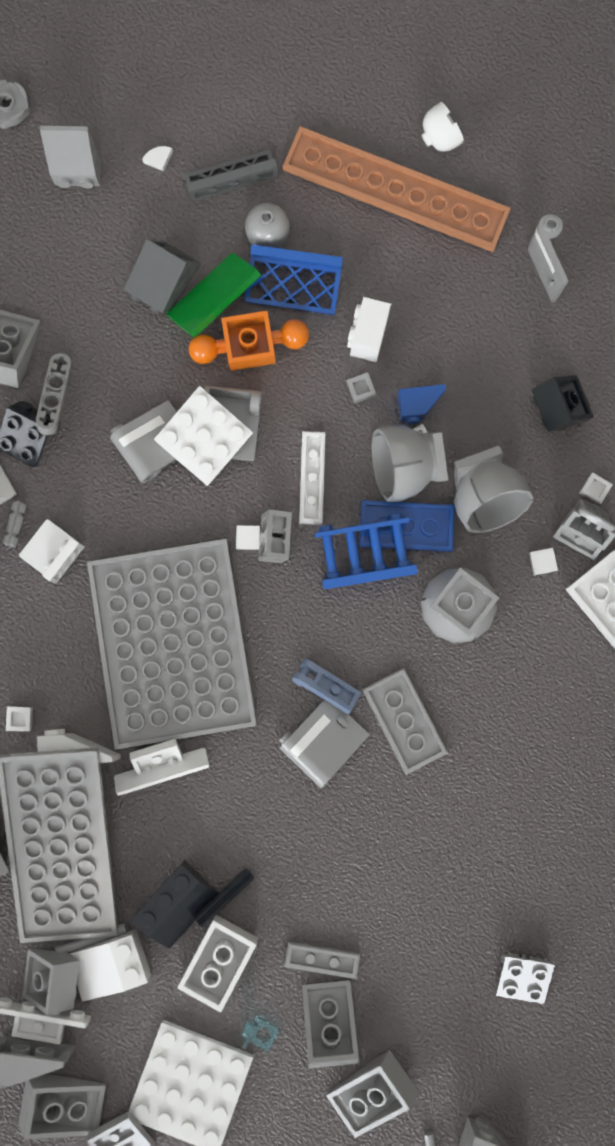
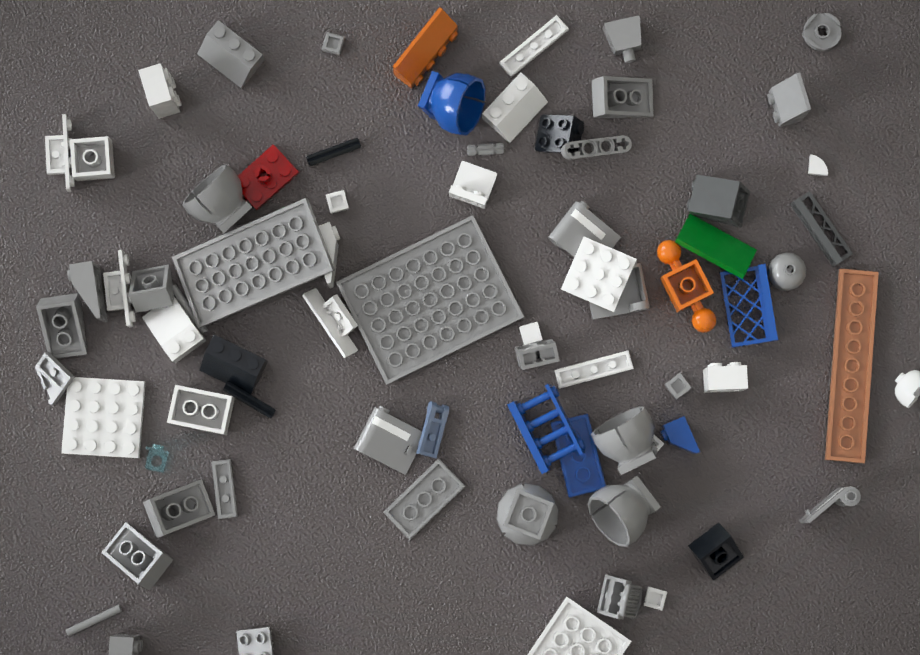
camera: 75 degrees right, 0 degrees up
white tile [529,548,558,576] -> none

